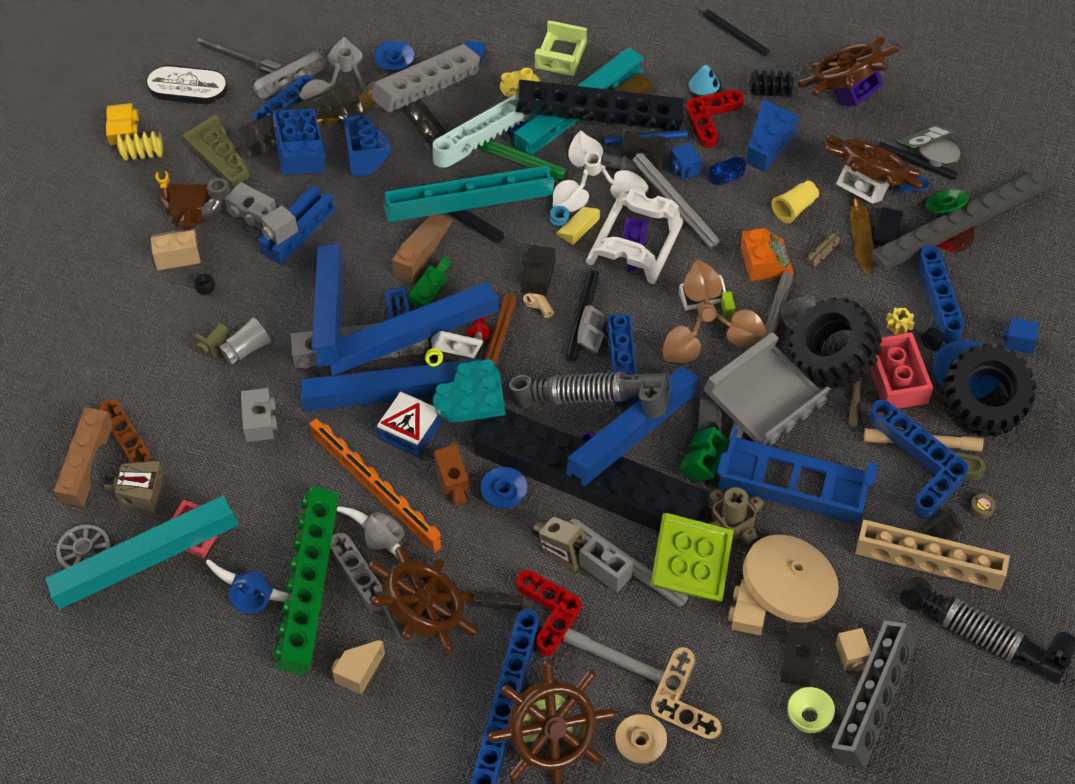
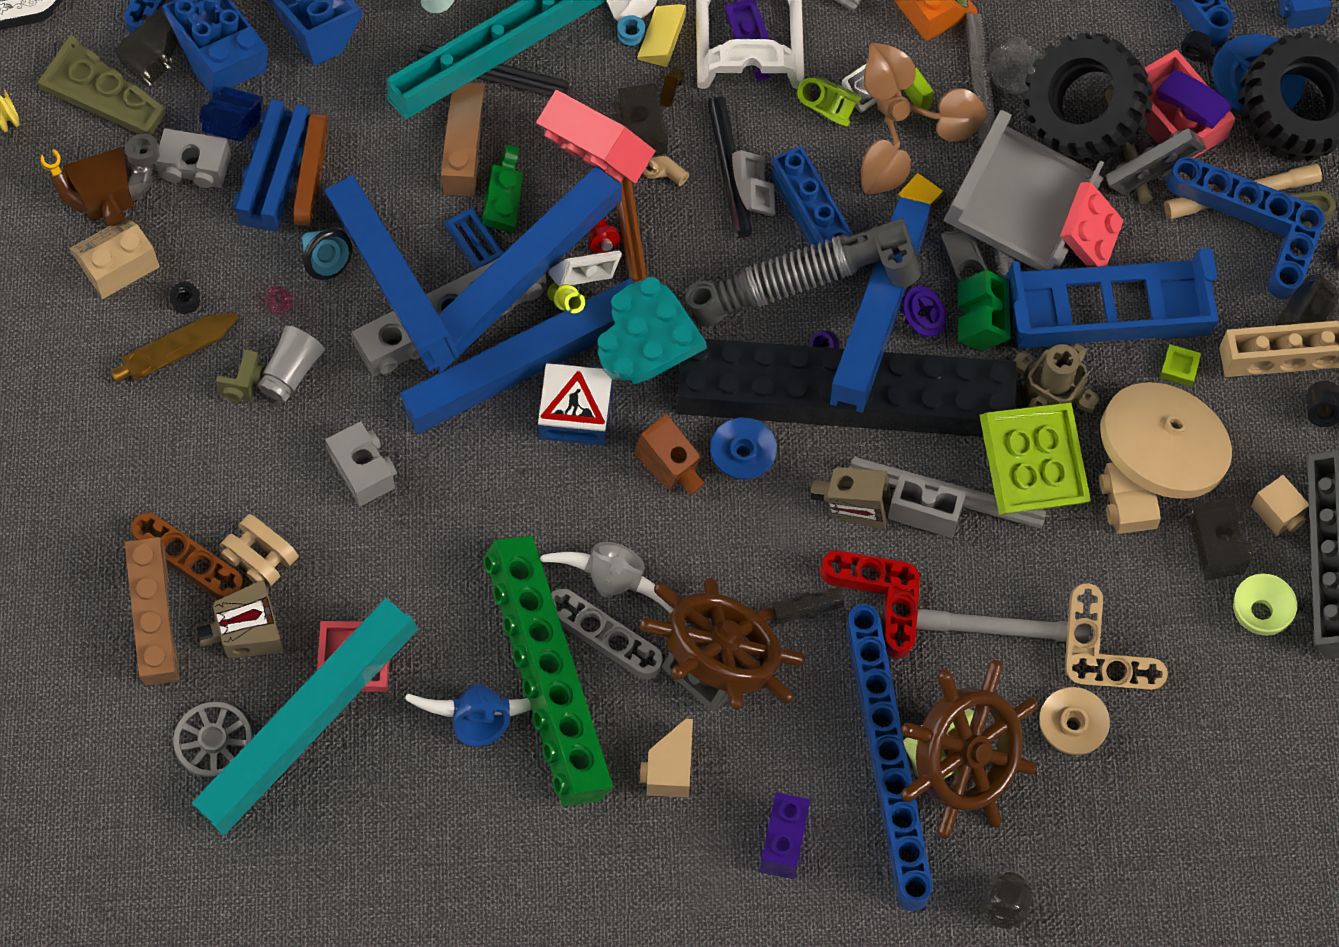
camera: 25 degrees left, 10 degrees up
light grey brick [256,205,298,245] -> none
orange plate [309,418,441,553] -> none
light yellow gear [886,308,915,335] -> none
none -> pearl gold piece [110,313,239,383]
none -> clear blue brick [199,86,263,142]
none -> tan brick [220,514,299,587]
none -> clear pink hinge [264,285,293,314]
none -> dark orange beam [294,113,329,227]
none -> medium azure hat [302,229,353,280]
none -> coral brick [536,90,656,184]
none -> dark brown tile [659,67,685,108]
none -> dark purple brick [759,792,811,879]
none -> lime piece [797,77,862,126]
none -> yellow tile [897,173,943,209]
none -> dark purple gear [899,286,946,339]
none -> coral plate [1060,182,1124,267]
none -> dark grey plate [1105,128,1207,196]
none -> dark purple slope [1156,69,1231,129]
none -> lime tile [1160,344,1201,387]

